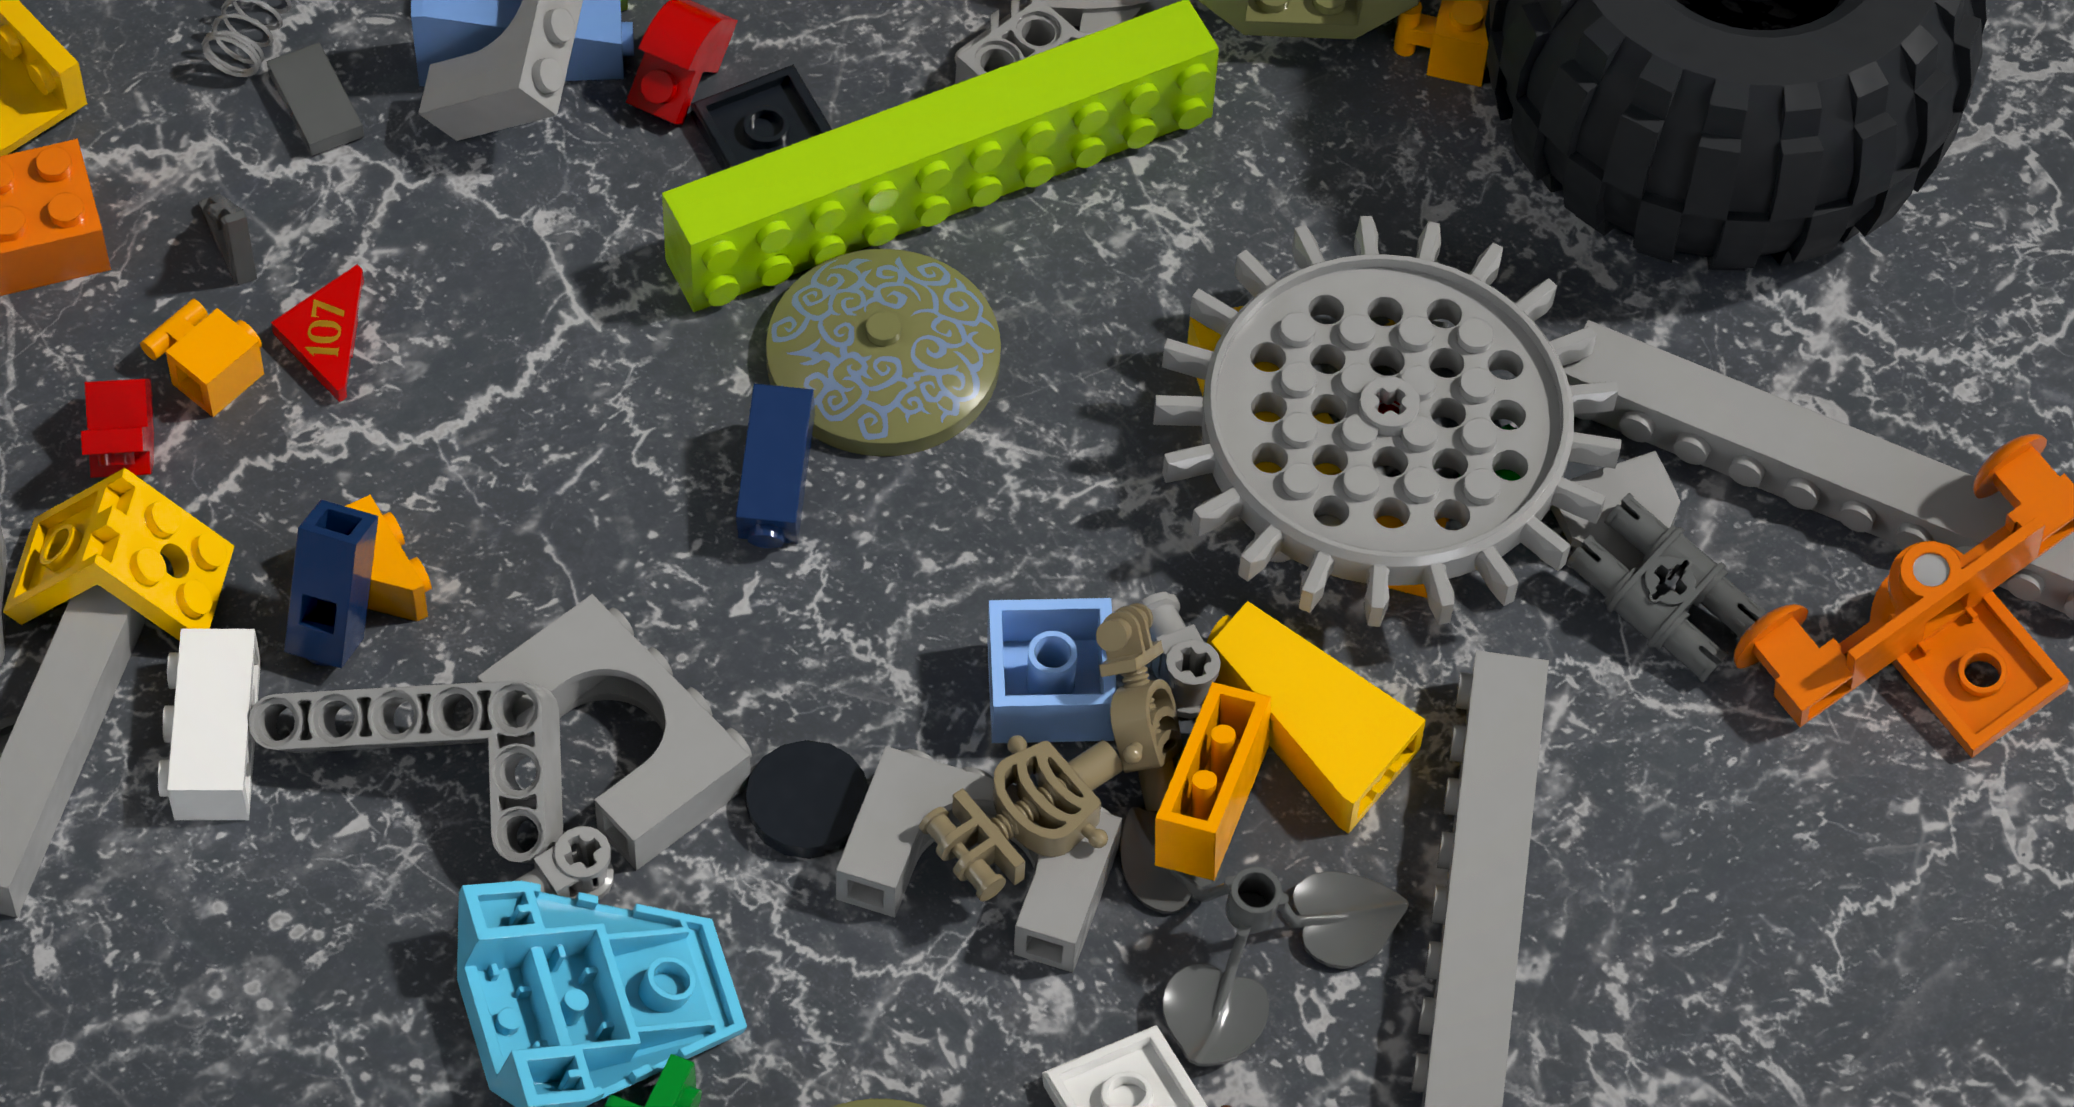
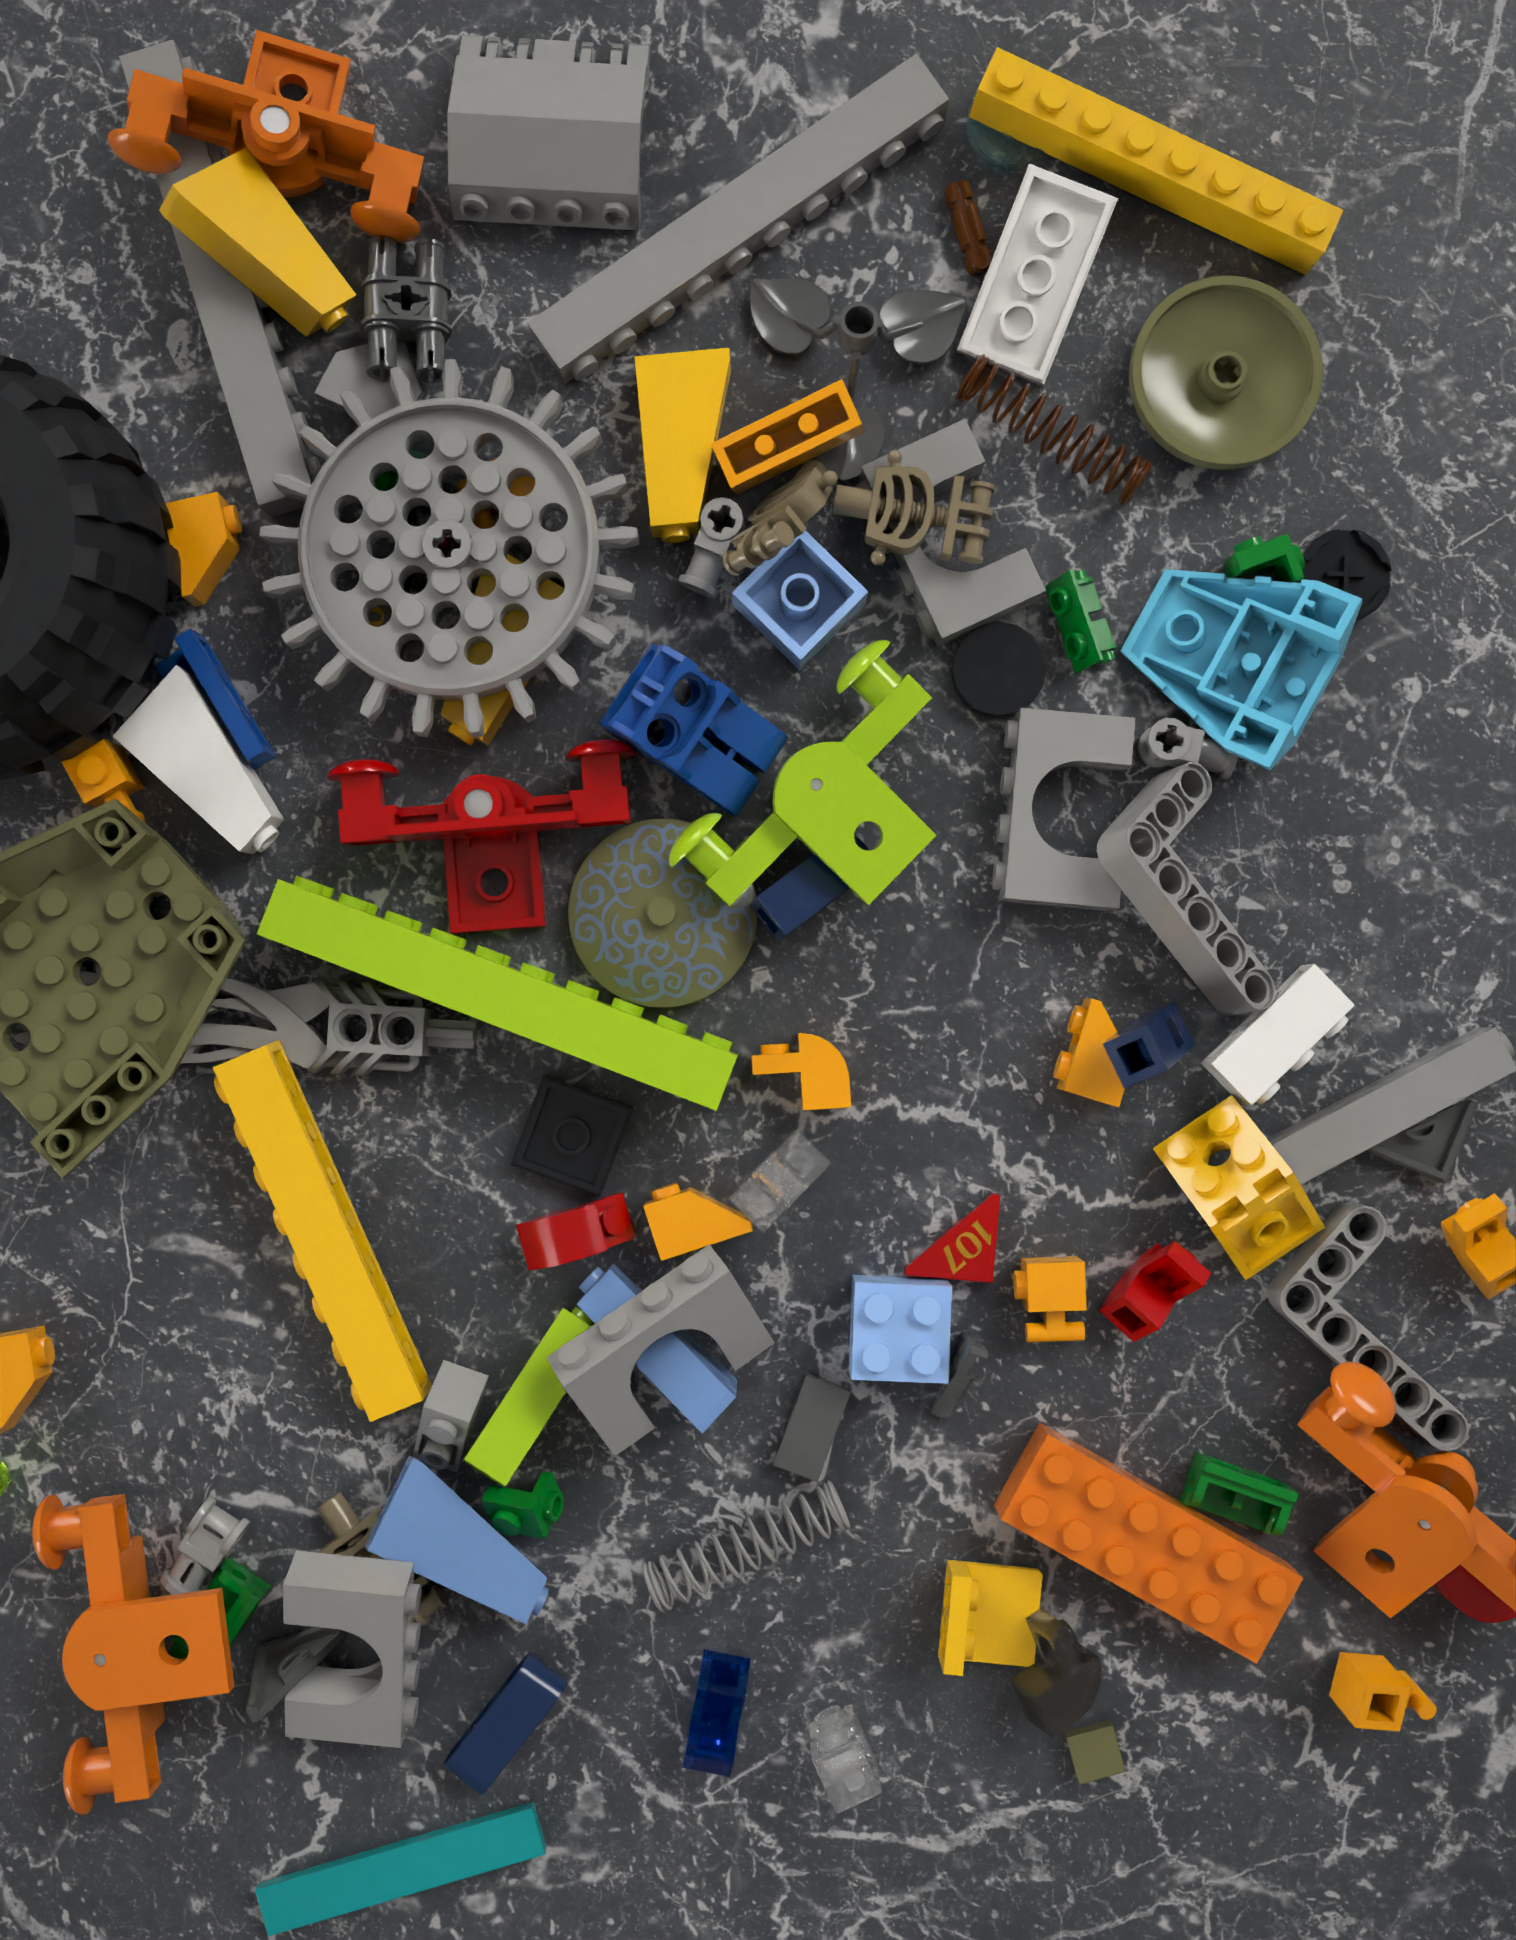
camera: 130 degrees left, 30 degrees up
none -> white slope [113,665,284,854]
none -> blue panel [156,629,277,770]
none -> yellow slope [159,148,356,337]
none -> light orange slope [166,492,243,607]
none -> red piece [327,740,637,934]
none -> light grey hinge [447,35,650,231]
none -> blue connector [598,644,788,817]
none -> light orange slope [643,1183,753,1261]
none -> lime piece [669,640,937,906]
none -> clear brick [729,1127,831,1233]
none -> light orange brick [751,1033,851,1110]
none -> light blue brick [849,1275,952,1384]
none -> reddish brown piece [956,354,1152,507]
none -> green hinge [1045,569,1117,674]

